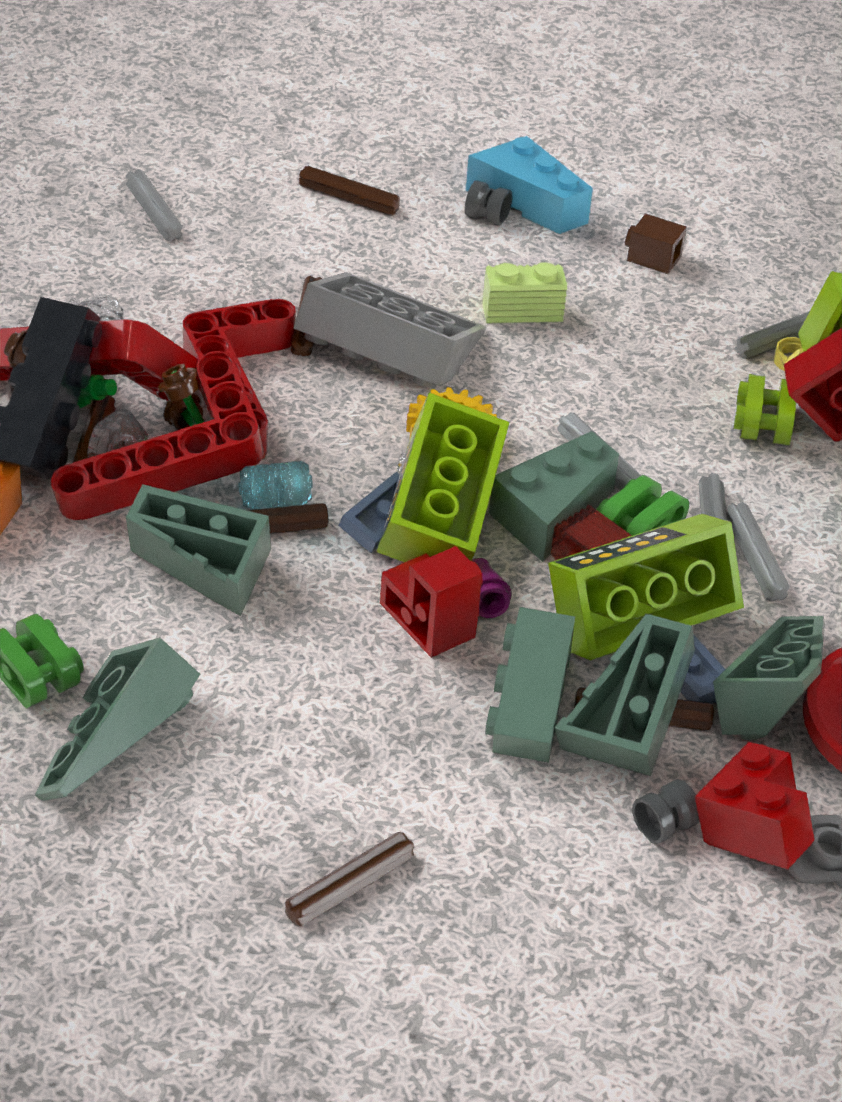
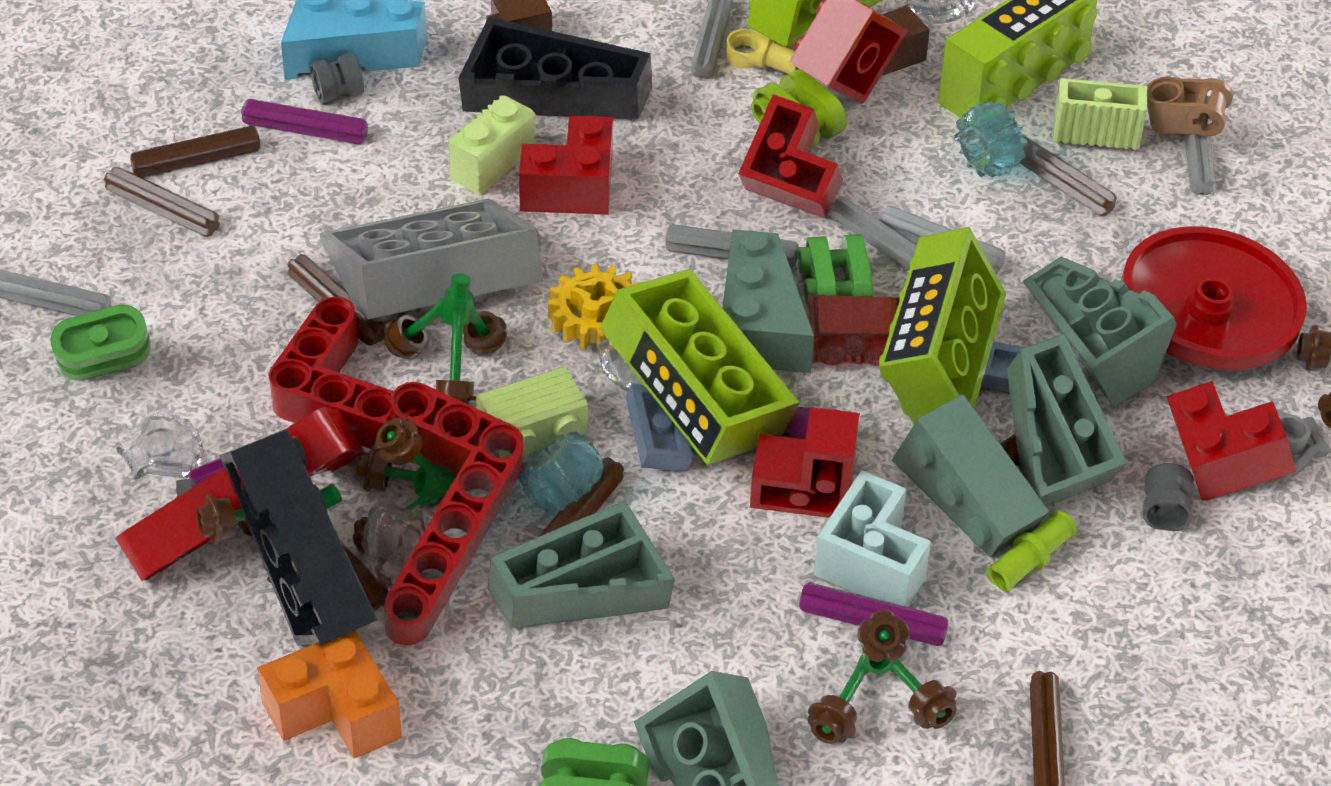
camera: 45 degrees left, 5 degrees up
none -> bright green brick [50,305,151,380]
none -> axle [104,167,220,237]
none -> magenta axle [241,98,368,144]
none -> plant [384,273,507,404]
none -> black wedge [458,17,652,119]
none -> yellowish green brick [476,366,588,458]
none -> red brick [519,116,613,215]
none -> red brick [738,94,843,219]
none -> magenta axle [799,582,949,646]
none -> reddish brown plant [807,610,957,744]
none -> light aqua brick [814,470,931,607]
none -> lime pin [986,510,1077,592]

